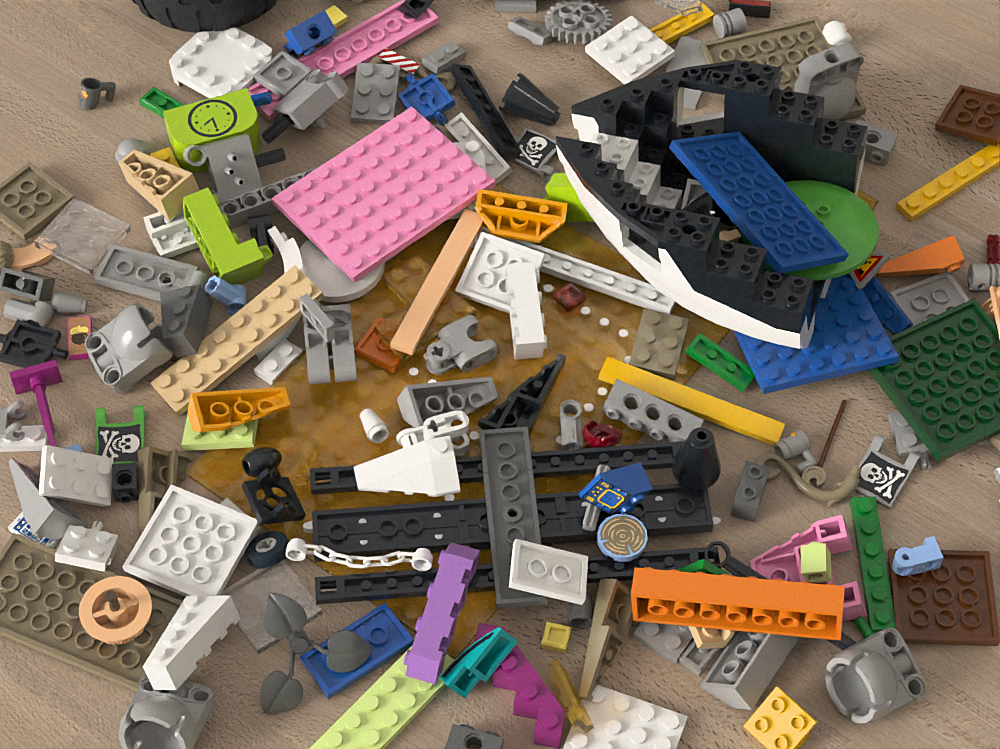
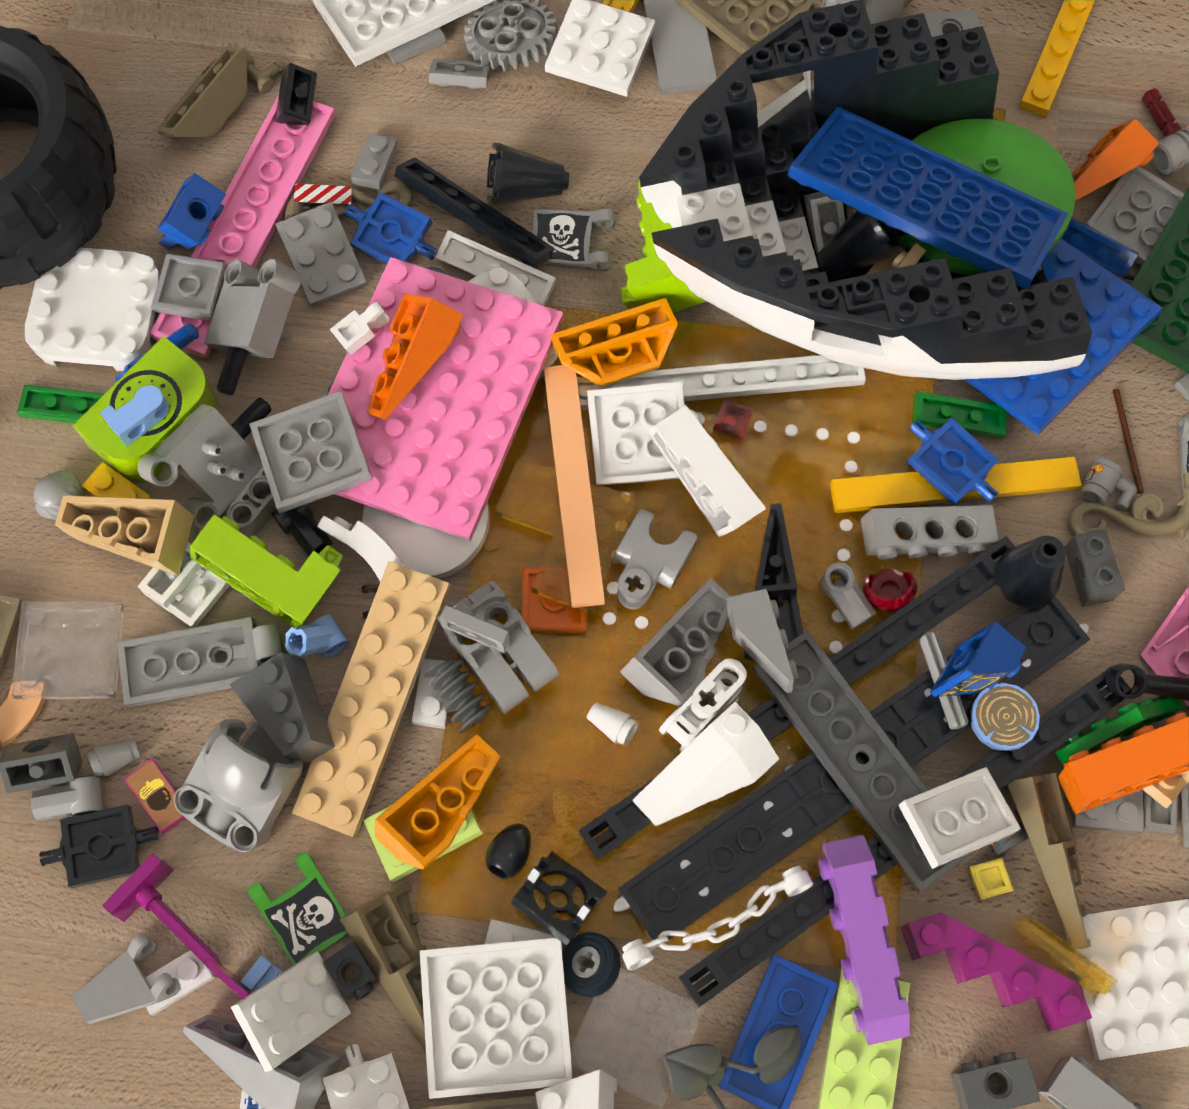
camera: 30 degrees left, 15 degrees up
light yellow tile [325,5,348,28] -> none
teal slope [439,627,518,698] -> none
dark tan plate [629,309,689,380] -> none
none -> light blue leg [100,385,169,447]
none -> light grey plate [249,391,373,513]
none -> white plate [330,302,390,356]
none -> orange wedge [367,293,463,420]
none -> dark grey piece [425,659,492,734]
none -> light grey slope [727,589,798,693]
none -> blue plate [907,417,999,506]

